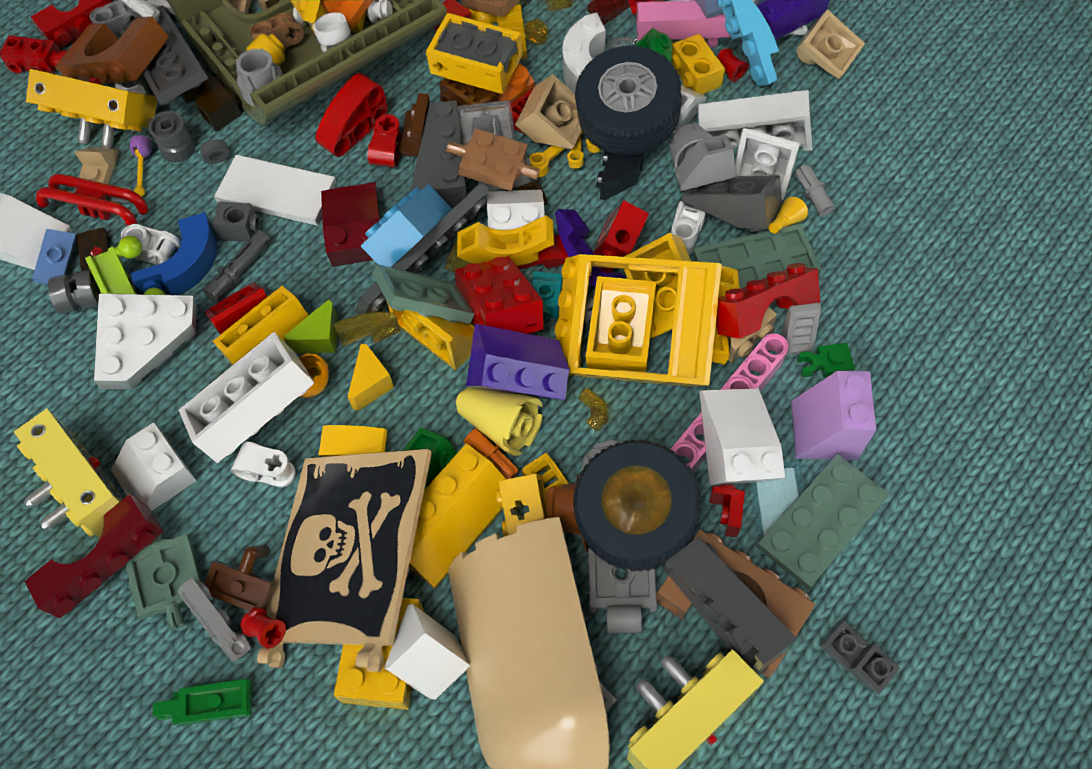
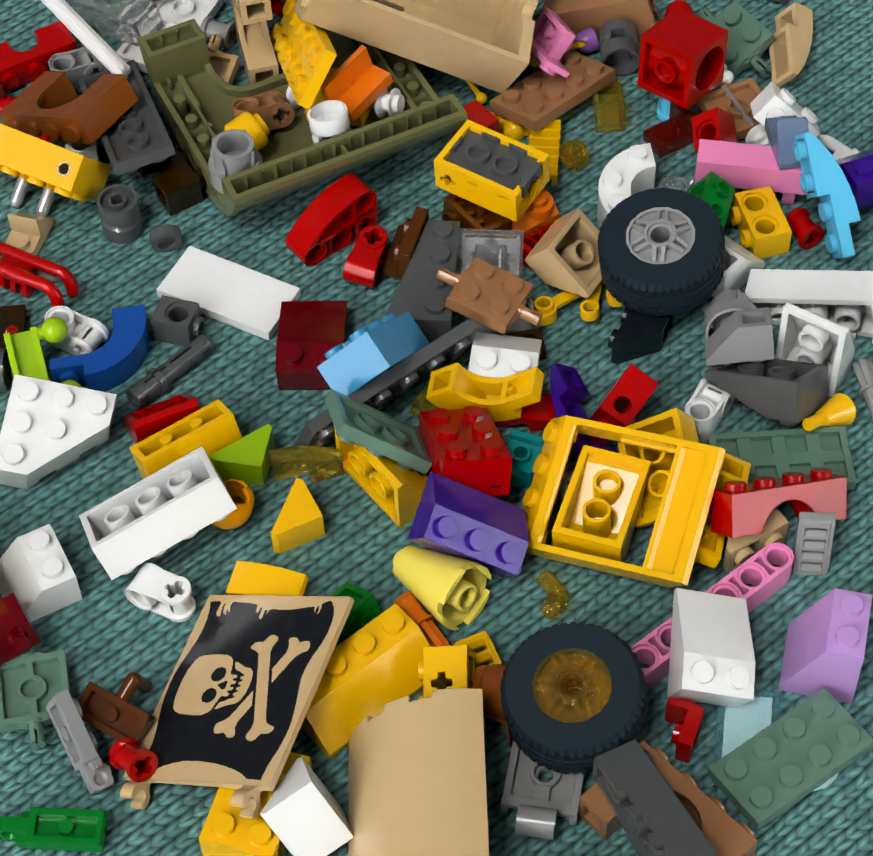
camera: 10 degrees right, 10 degrees down
hinge [130,136,152,197] -> none
green plate [797,343,855,378] -> none

